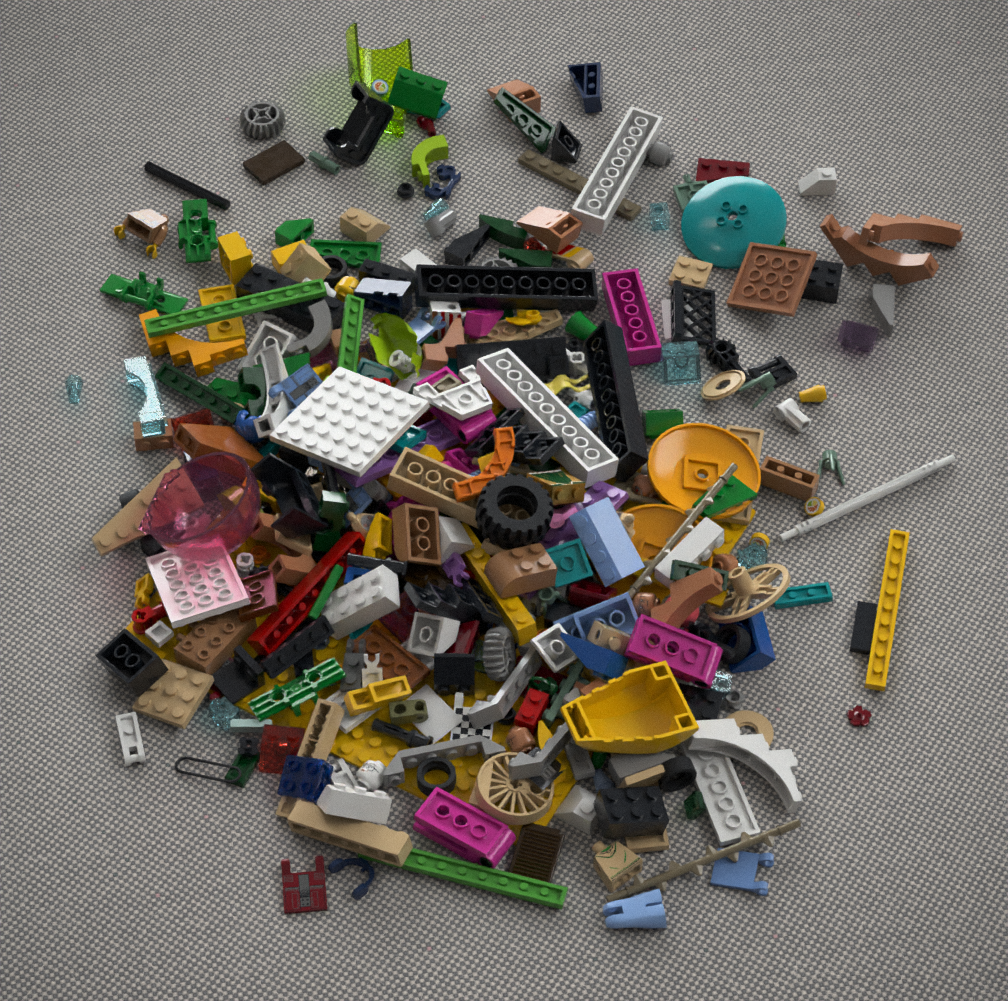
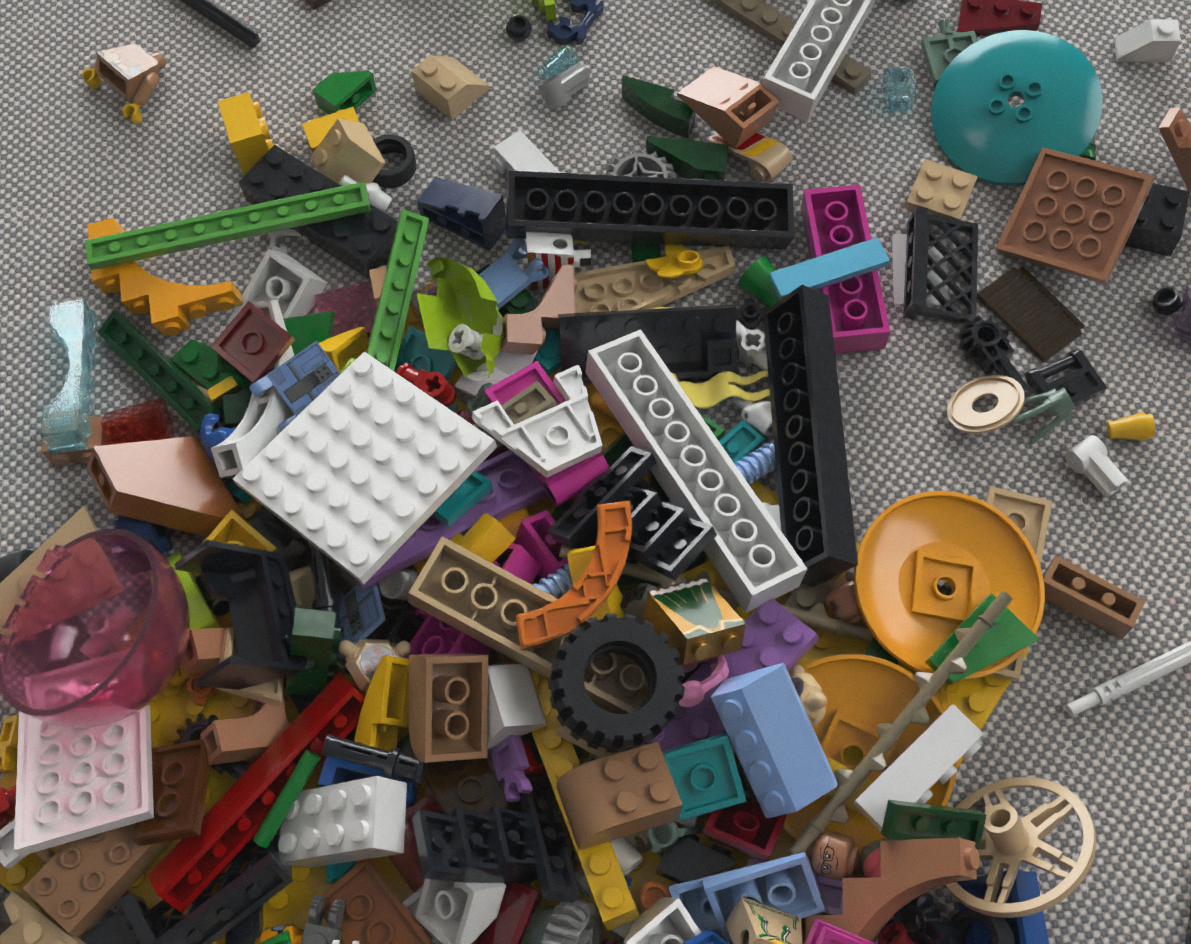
camera: 10 degrees right, 15 degrees up
green piece [100,271,188,314] -> none
green piece [177,199,218,263] -> none
yellow tile [198,284,246,343] -> none
white bush [236,552,254,578] -> none
light grey arch [287,299,333,358] -> none
green wing [310,239,382,268] -> none
yellow head [334,276,359,302] -> none
black arch [358,259,415,293] -> none
black slope [444,224,490,266] -> none
dark pink slope [464,309,504,339] -> none
clear red bush [523,237,546,251] -> none
green slope [641,409,684,439] -> none
clear light blue slope [660,341,701,385] -> none
nougat head [712,553,739,579] -> none
clear light blue brick [737,543,768,570] -> none
tile [749,532,770,551] -> none
teal tile [773,582,833,610] -> none
tile [804,497,824,517] -> none
sand green plant [817,450,845,485] -> none
none -> yellow tile [207,376,240,401]
none -> dark red plate [211,301,296,383]
none -> medium azure tile [769,237,890,300]
none -> dark brown window [977,266,1085,363]
none -> black plate [1152,287,1184,315]

